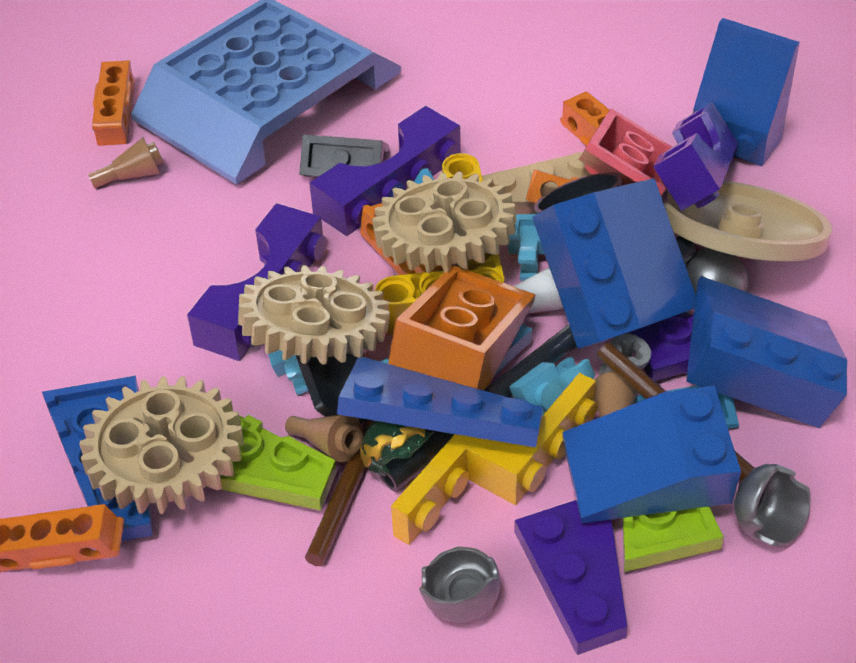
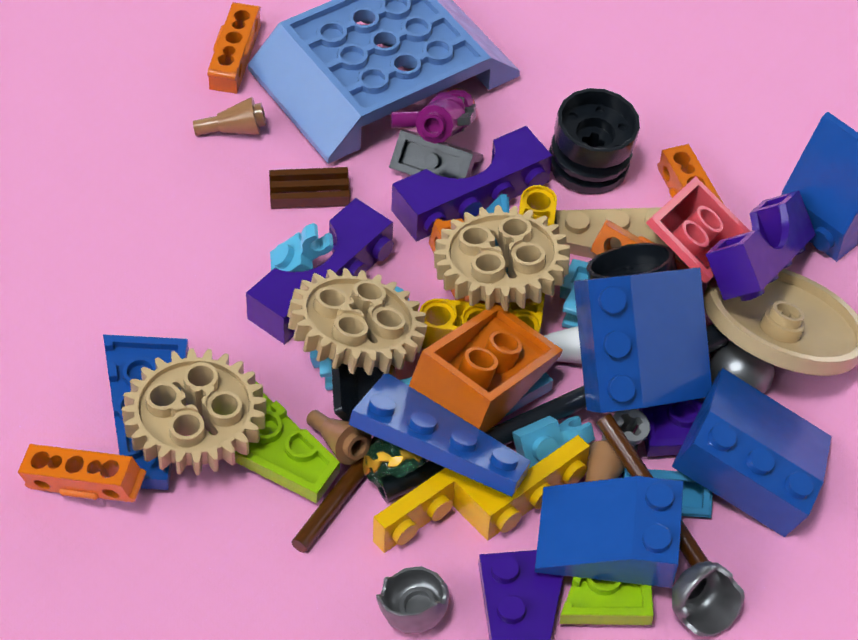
camera: 10 degrees right, 5 degrees up
none -> reddish brown tile [269,167,350,209]
none -> medium azure plate [270,223,333,272]
none -> magenta piece [391,88,476,144]
none -> black wheel [549,88,640,194]

